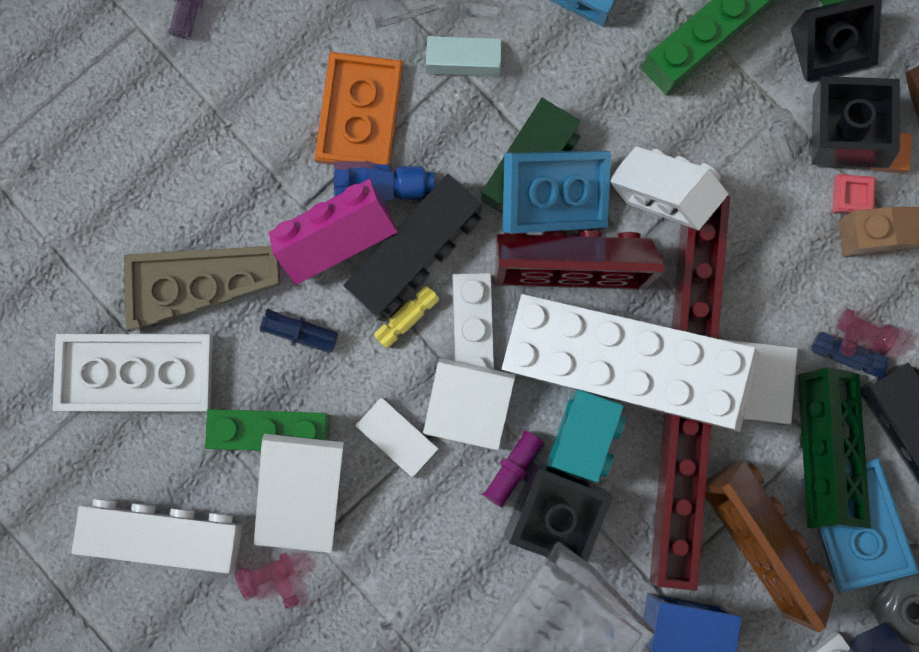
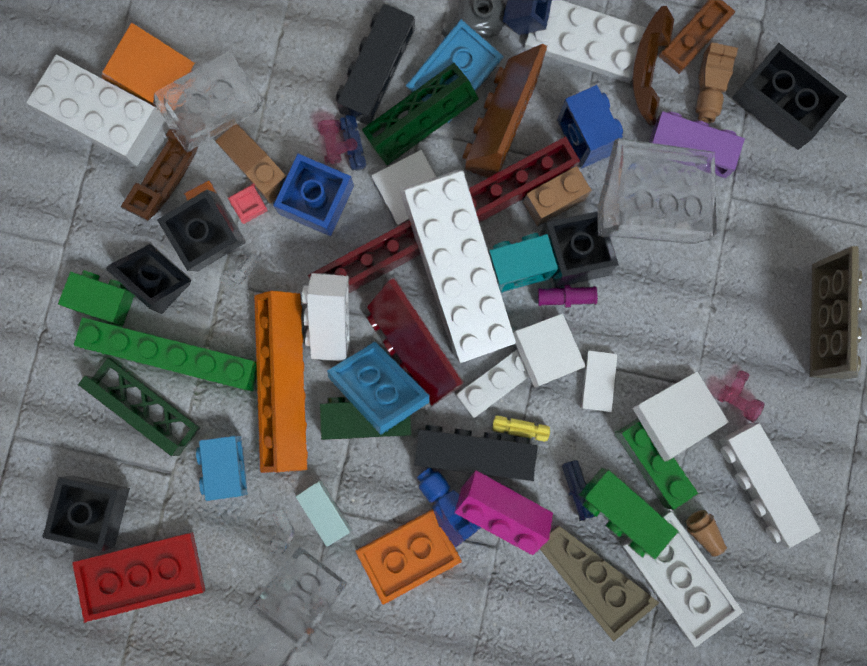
camera: 125 degrees left, 0 degrees up
none -> orange brick [254,291,308,473]
none -> blue brick [273,154,354,237]
none -> medium nougat brick [523,166,592,227]
none -> green brick [579,467,679,560]
none -> medium nougat cone [686,510,727,557]

